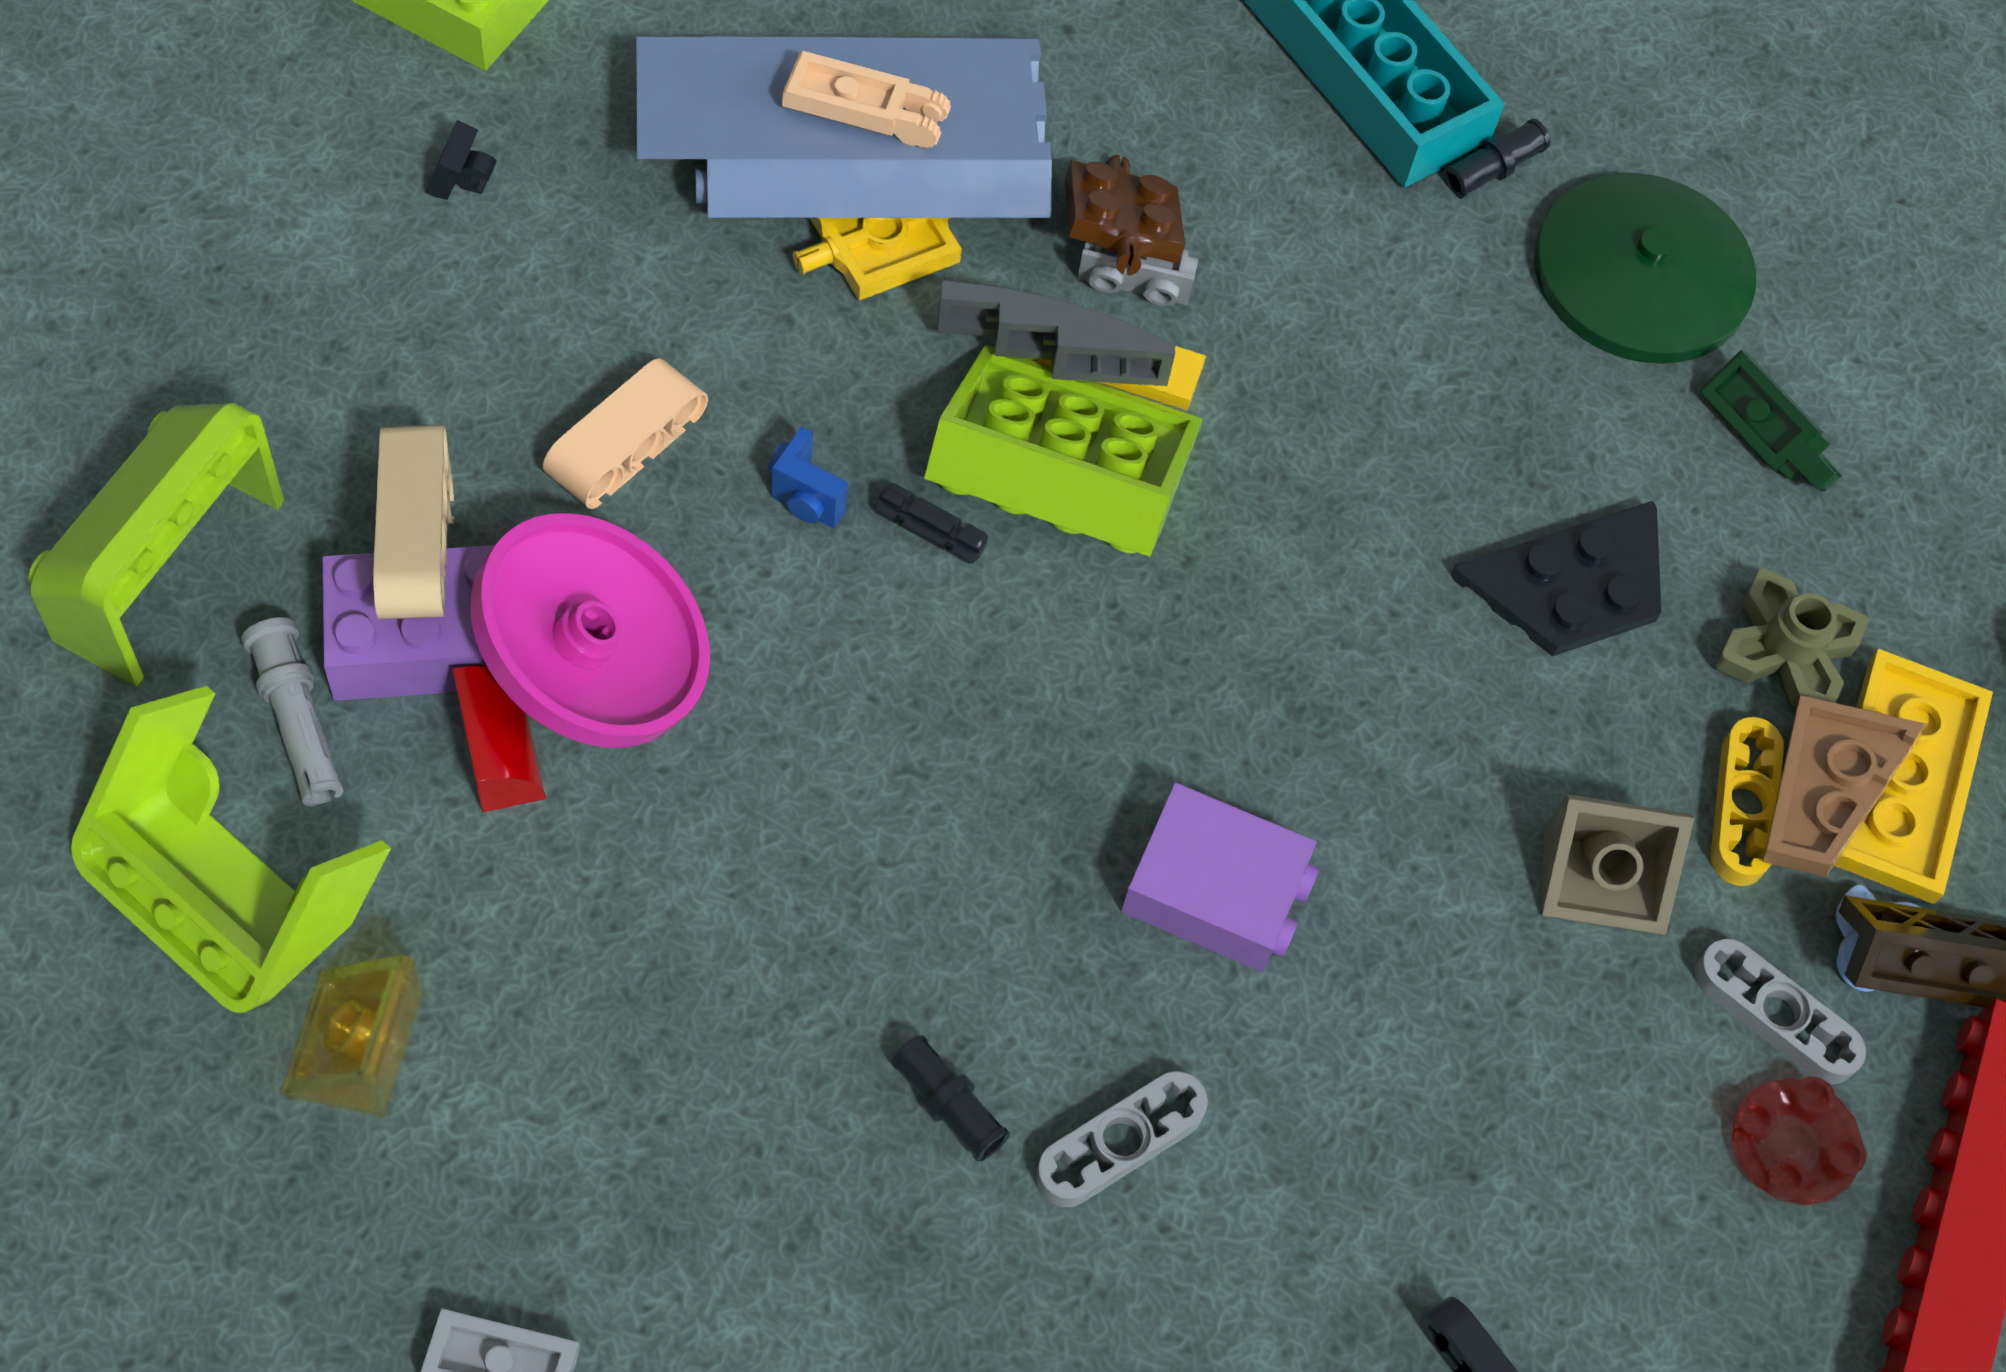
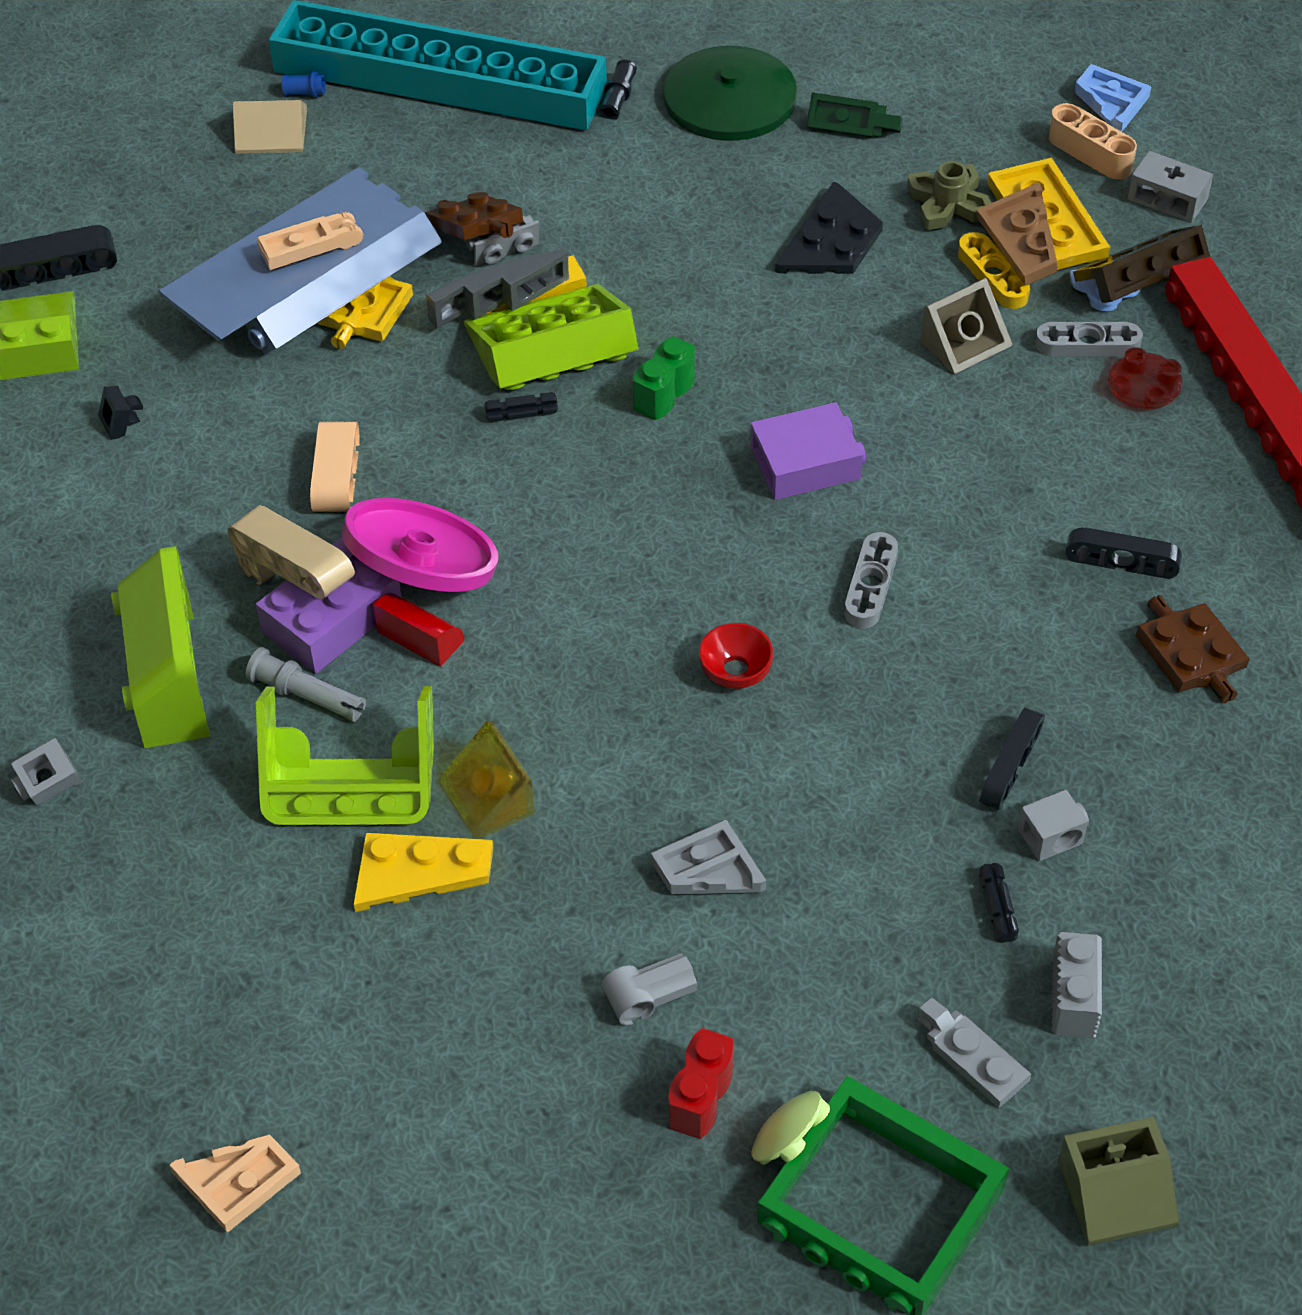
camera: 30 degrees left, 10 degrees down
blue bracket [768,426,848,529] -> none
black pin [891,1035,1010,1162] -> none
none -> yellow wing [354,833,493,912]
none -> green brick [633,336,696,420]
none -> red piece [699,623,773,689]

